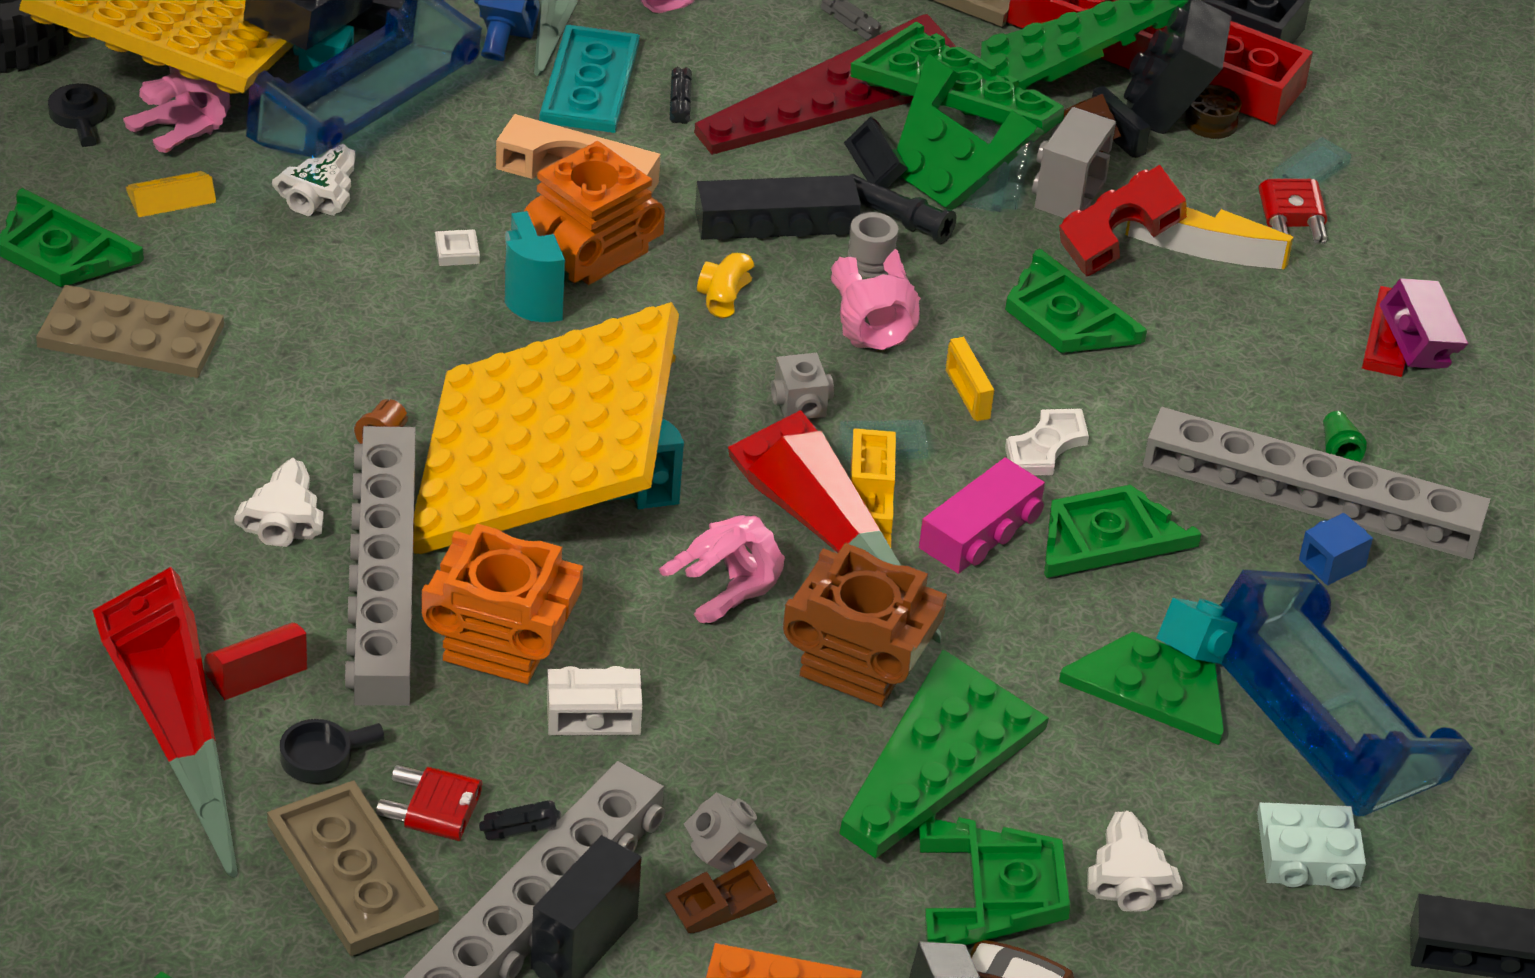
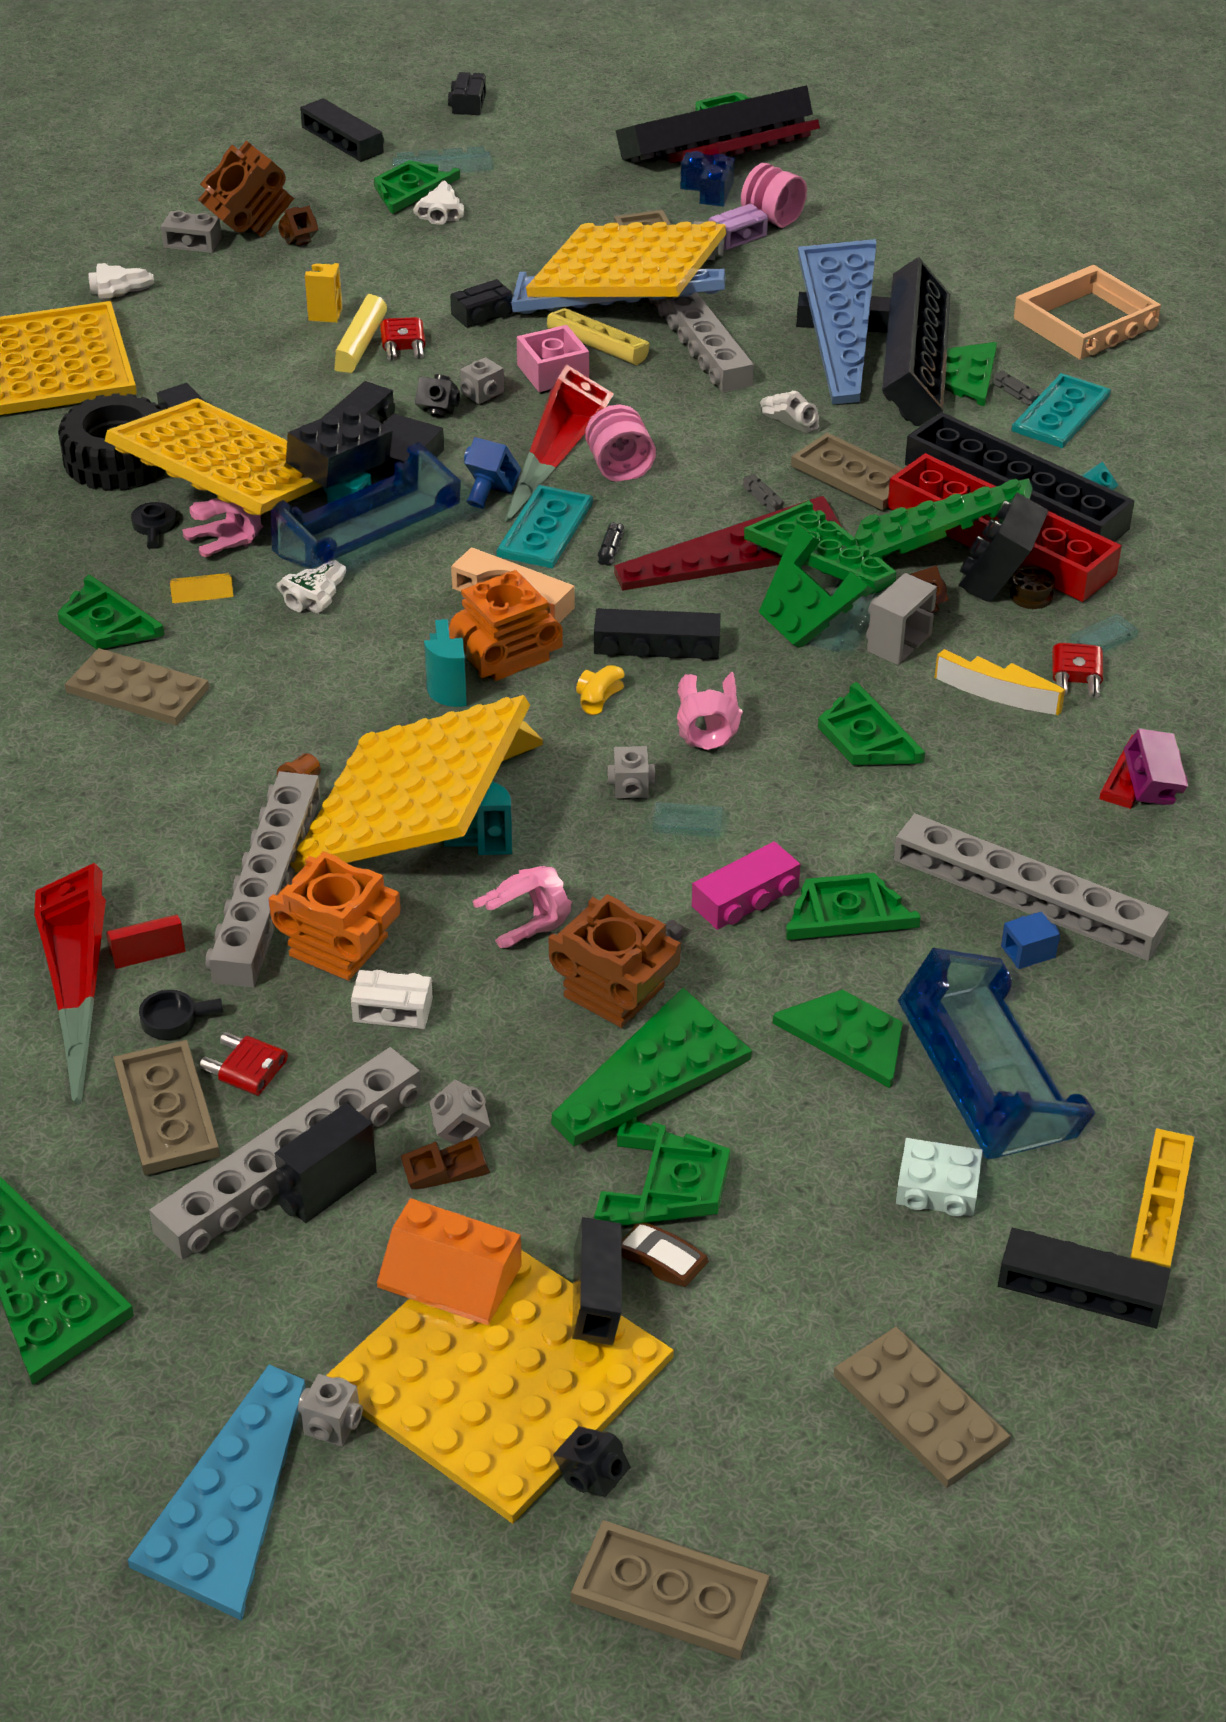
camera: 15 degrees right, 0 degrees up
white rock [234,458,324,547] -> none
white tile [435,229,480,266] -> none
black axle [479,800,561,841] -> none
red plate [728,410,941,643] -> none
black tile [844,117,908,188] -> none
light grey piece [847,212,899,278] -> none
black pin [850,174,957,244] -> none
yellow slope [850,429,896,548] -> none
yellow tile [945,337,994,421] -> none
white tile [1005,409,1089,475] -> none
red arch [1059,165,1187,277] -> none
white rock [1087,811,1183,911] -> none
black tile [1092,85,1151,158] -> none
teal brick [1156,598,1238,664] -> none
green cone [1323,411,1367,462] -> none

